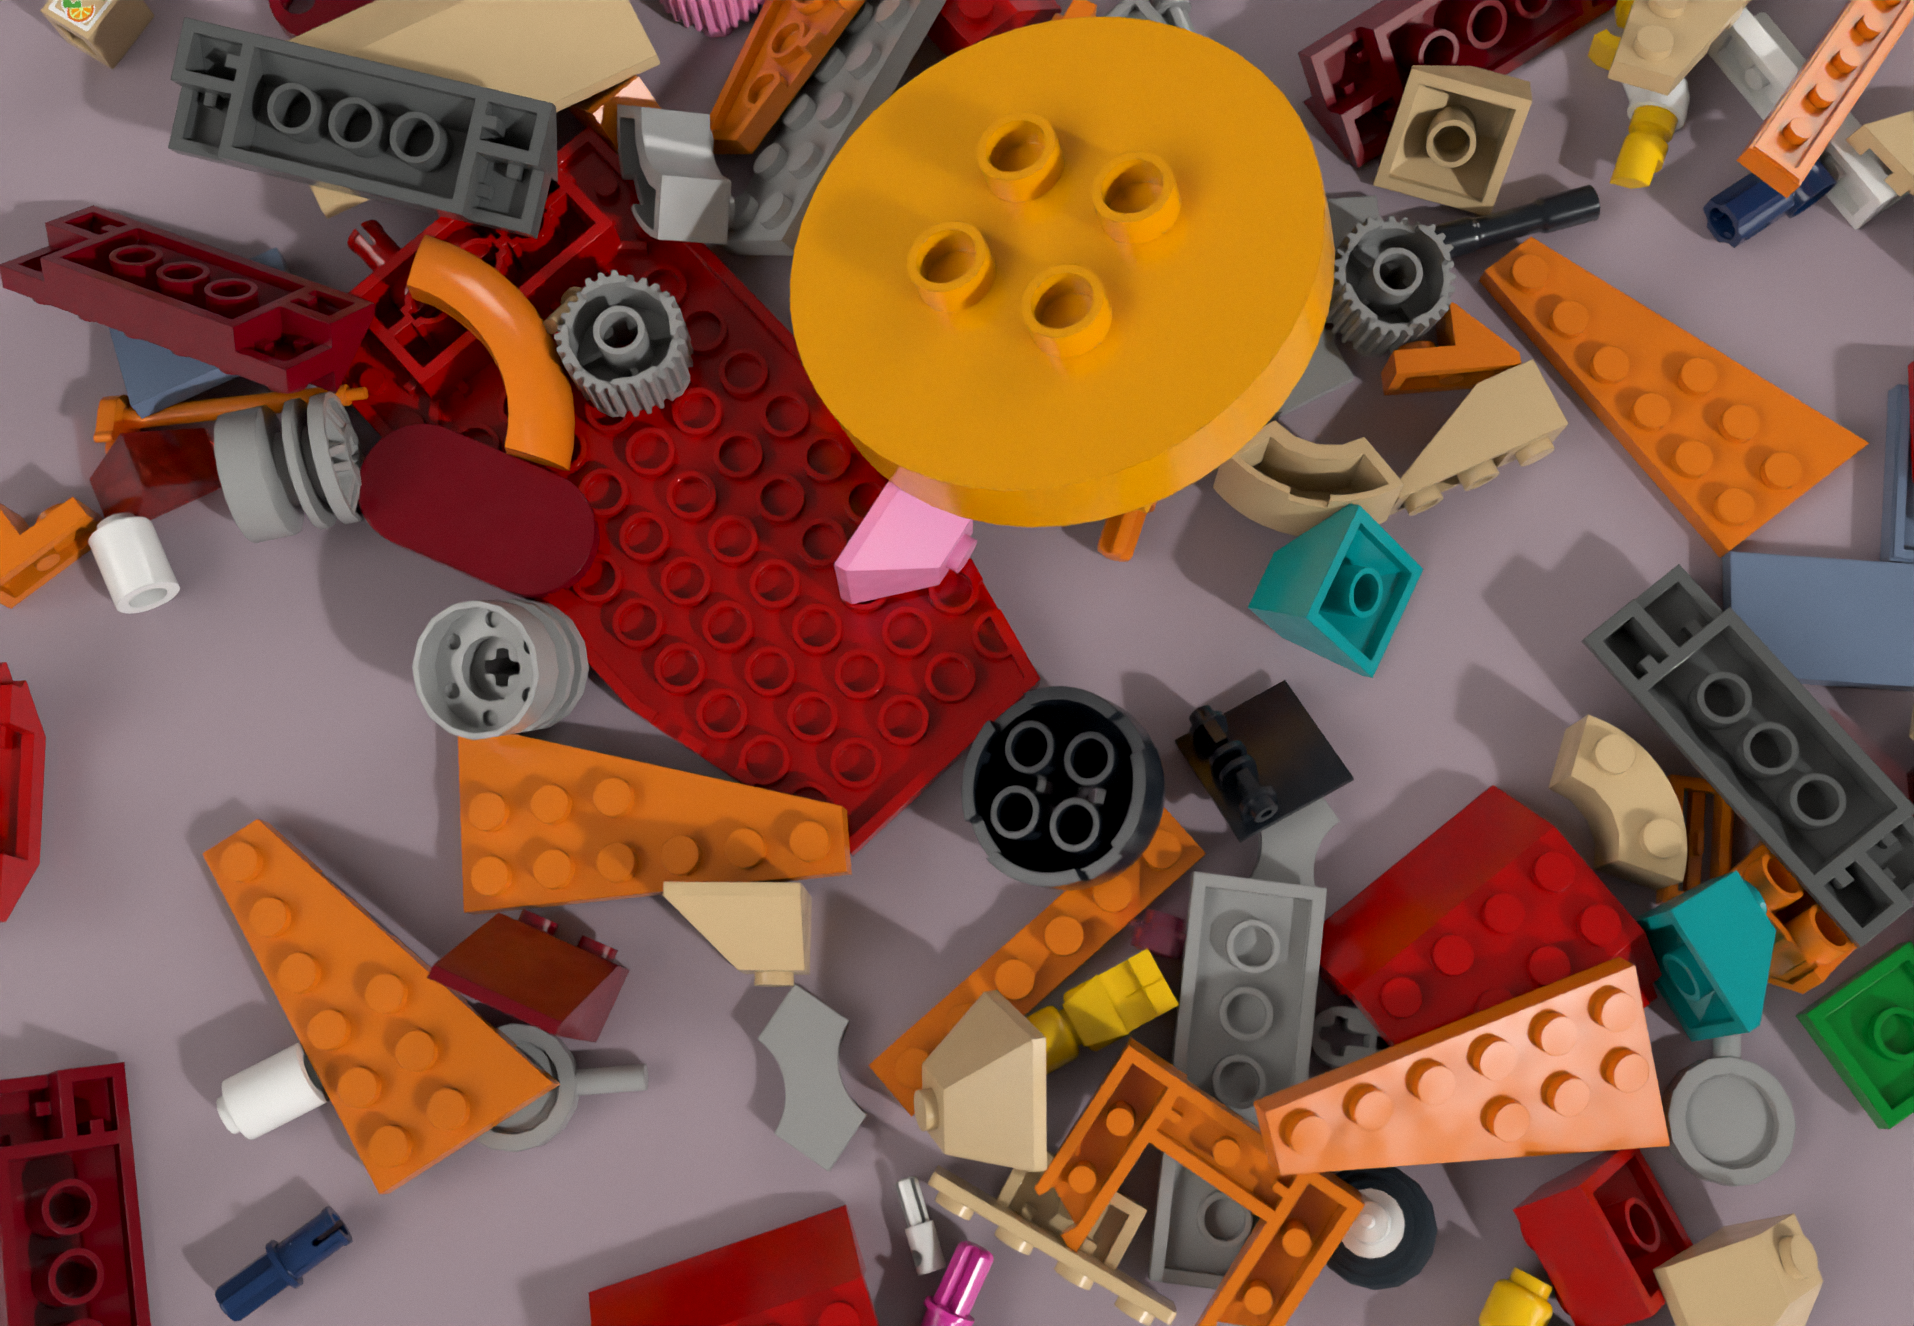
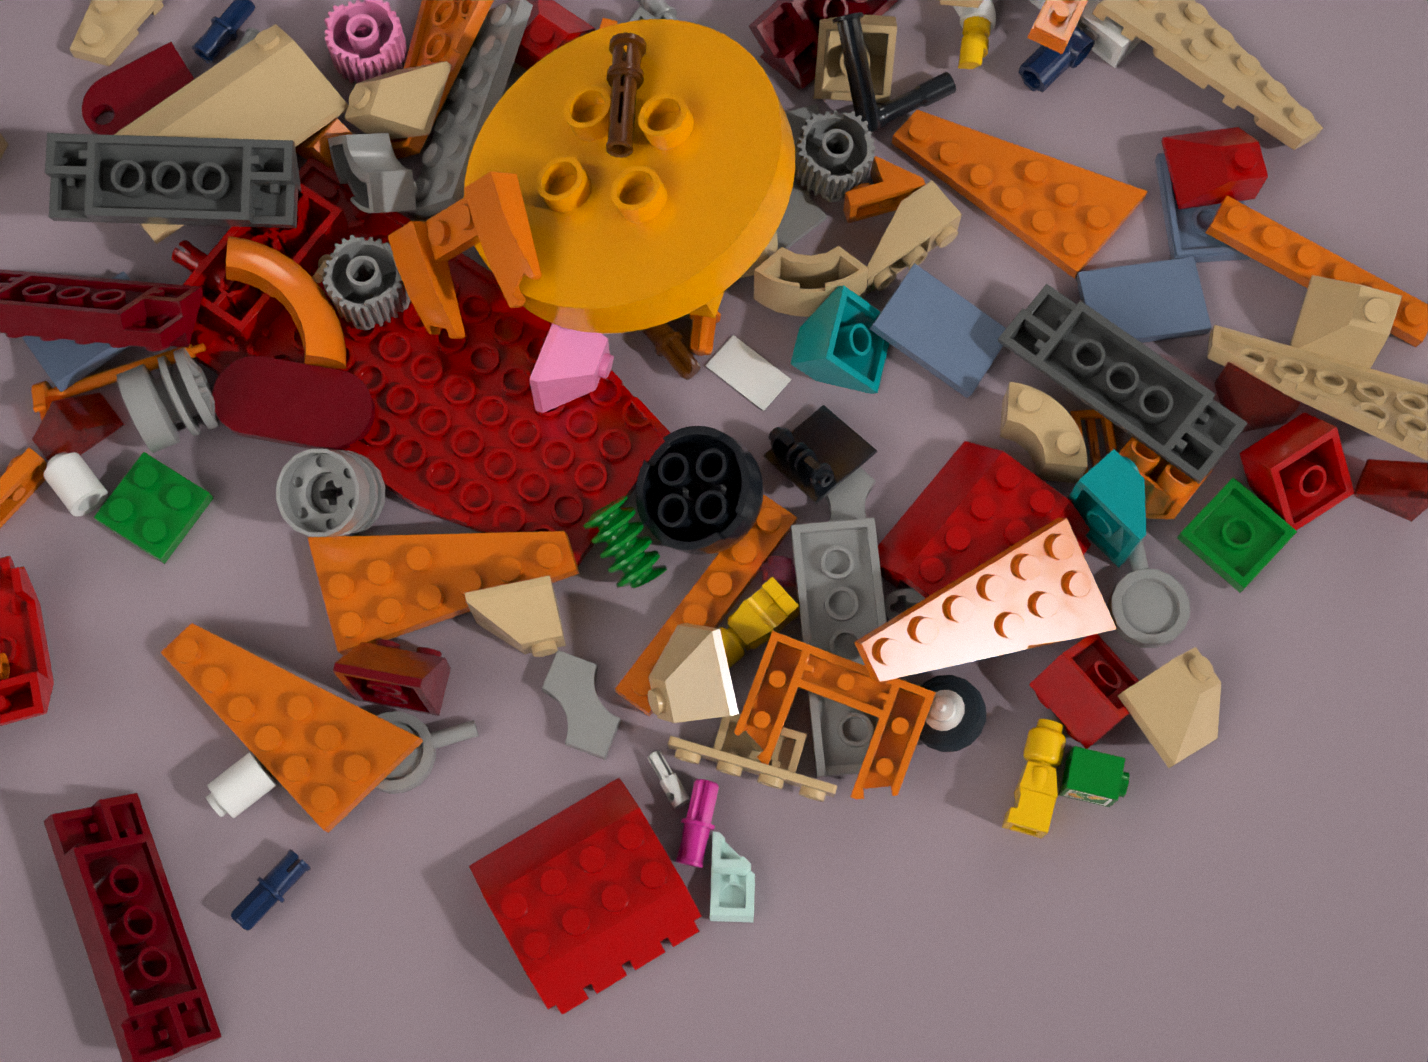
camera: 15 degrees left, 5 degrees down
none -> green plate [94,452,214,564]
none -> tan slope [344,61,452,140]
none -> orange wedge [388,171,542,339]
none -> green piece [583,495,667,588]
none -> reddish brown pin [606,32,646,158]
none -> reddish brown axle [642,323,701,380]
none -> white sticker [705,335,792,411]
none -> black axle [832,12,881,133]
none -> sand blue tile [869,263,1006,398]

